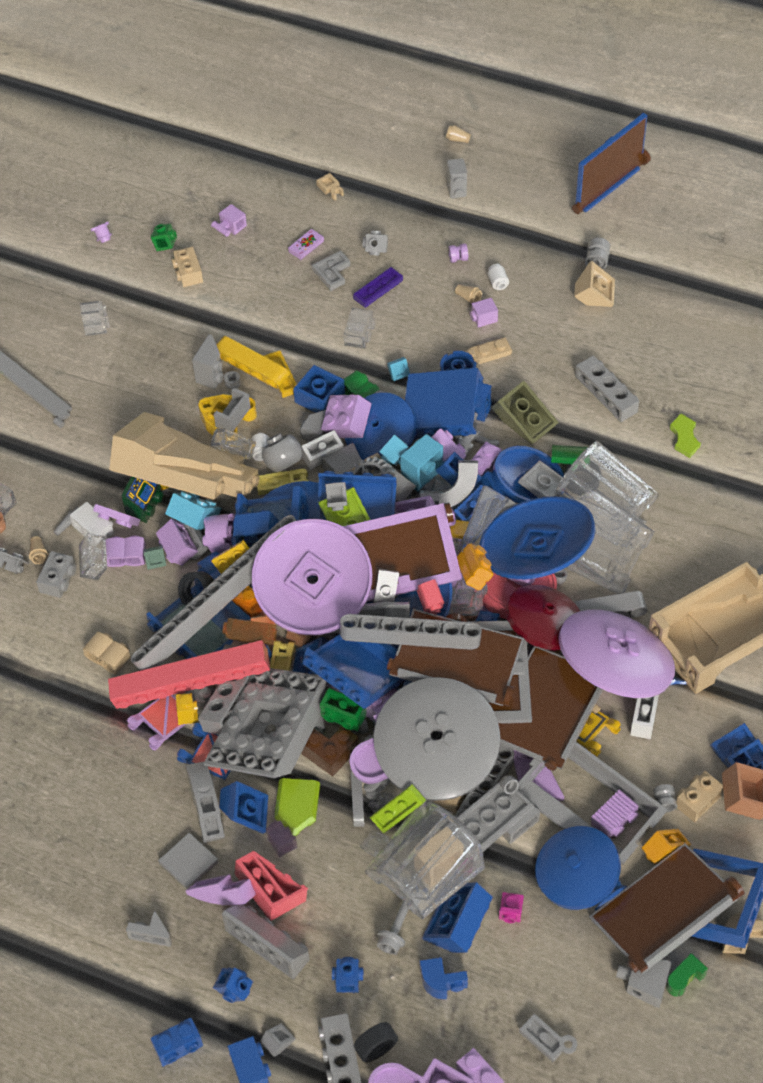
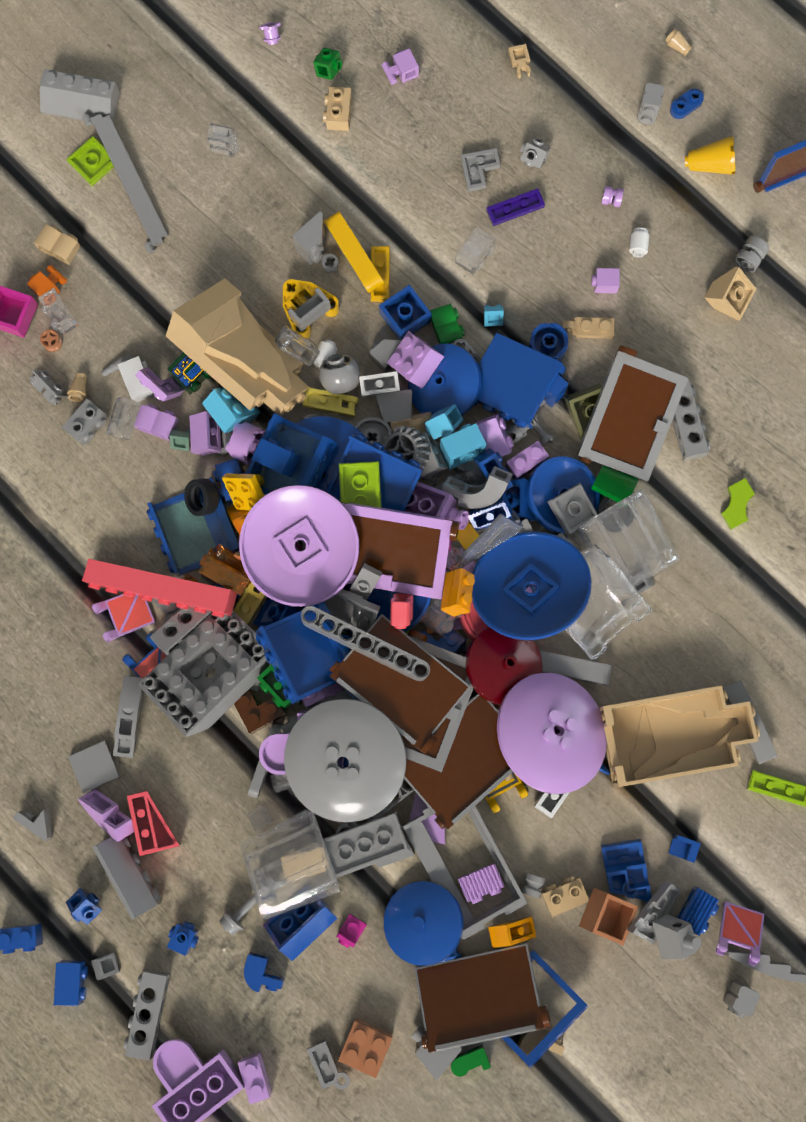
camera: 25 degrees right, 25 degrees up
tan brick [83,632,130,675] -> none
light grey beam [131,515,297,671] -> none
yellow brick [176,693,198,725] -> none
blue slope [219,781,268,834] -> none
clear purple brick [266,821,298,857] -> none
lime tile [274,778,320,838] -> none
lavender tile [288,229,324,260] -> none
light grey bracket [326,482,348,511] -> none
black tyre [354,1022,398,1063] -> none
lime tile [370,784,426,834] -> none
tan cone [455,284,482,304] -> none
light grey hinge [500,776,519,794] -> none
none -> nougat piece [338,1017,393,1078]
none -> door [577,345,689,481]
none -> blue plate [670,89,704,119]
none -> yellow cone [685,136,735,175]

